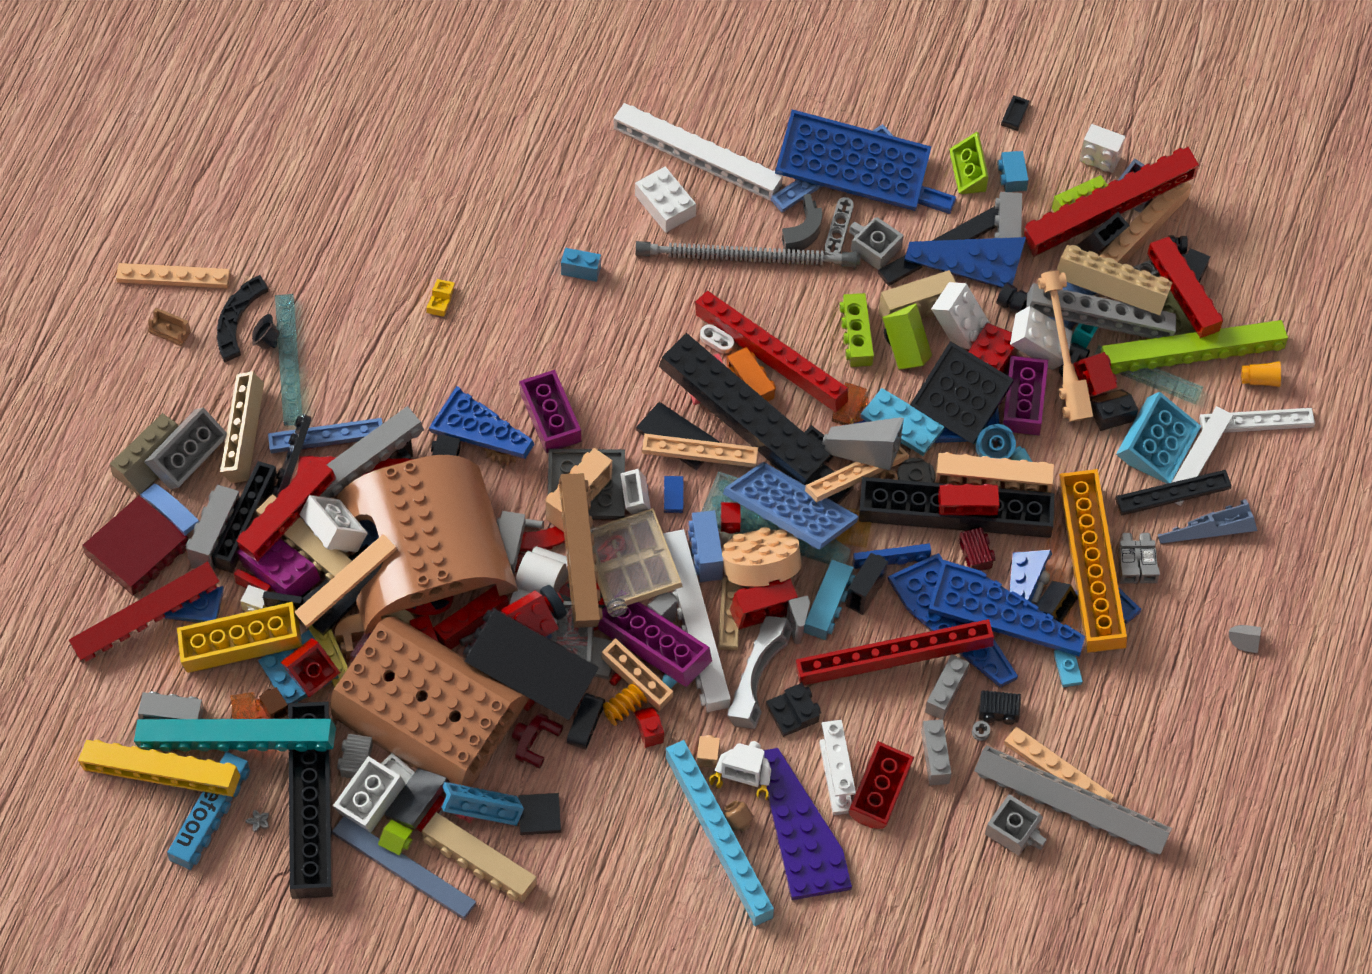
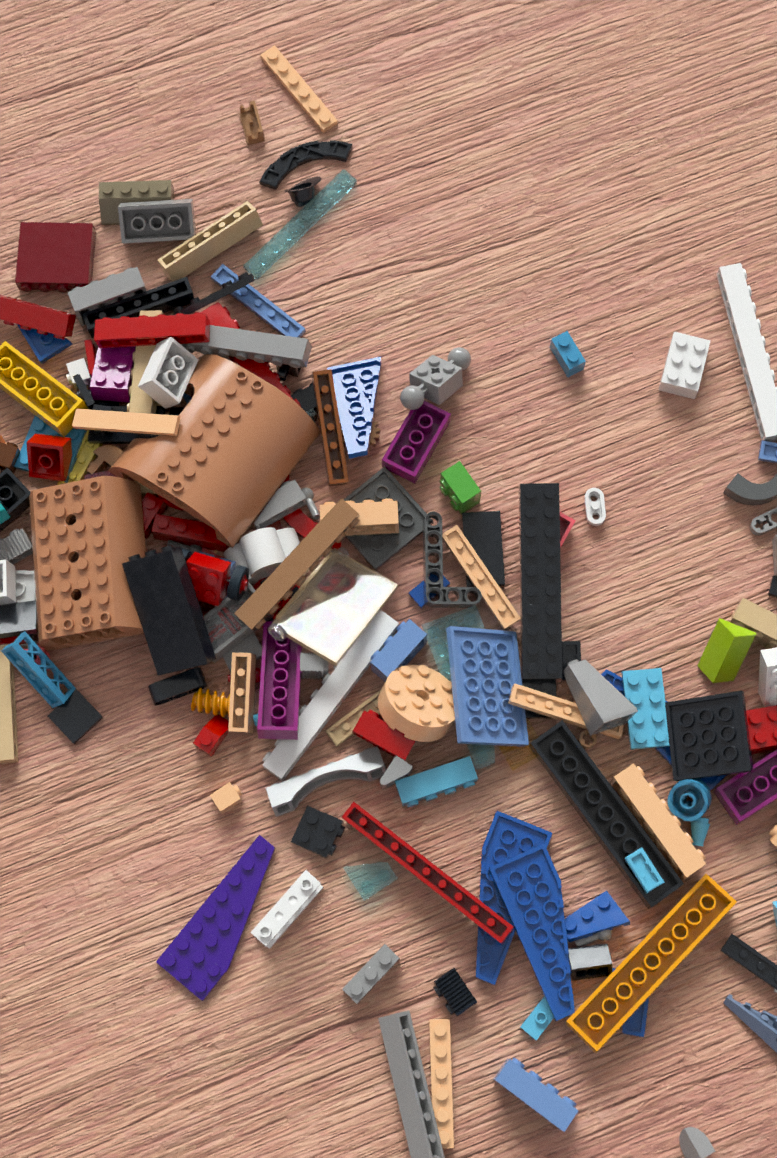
camera: 55 degrees right, 15 degrees up
medium blue slope [140,483,199,536] -> none
yellow slope [426,279,455,317] -> none
dark red connector [512,713,563,769] -> none
white brick [620,469,651,515] -> none
light grey hose [635,241,860,269] -> none
medium azure brick [666,740,774,926] -> none
red brick [695,290,848,413] -> none
white torso [709,741,771,801] -> none
red brick [721,502,741,534] -> none
medium nougat head [724,800,753,832] -> none
orange brick [727,347,776,401] -> none
clear orange brick [832,382,869,425] -> none
lime brick [839,293,874,367] -> none
black brick [846,553,888,615] -> none
red brick [848,741,914,829] -> none
blue plate [852,543,931,569] -> none
dark grey tile [897,458,935,483] -> none
light grey brick [925,654,970,719] -> none
red brick [938,484,999,515] -> none
dark red brick [958,527,996,571] -> none
light grey bush [972,721,990,741] -> none
light grey hinge [985,794,1047,856] -> none
light grey hips [1118,533,1160,584] -> none
none -> dark orange brick [312,369,349,487]
none -> clear light blue wing [343,862,398,901]
none -> light grey brick [400,347,471,410]
none -> dark grey beam [423,511,482,608]
none -> bright green brick [439,461,481,515]
none -> medium blue brick [494,1058,578,1132]
none -> medium azure plate [624,847,664,894]

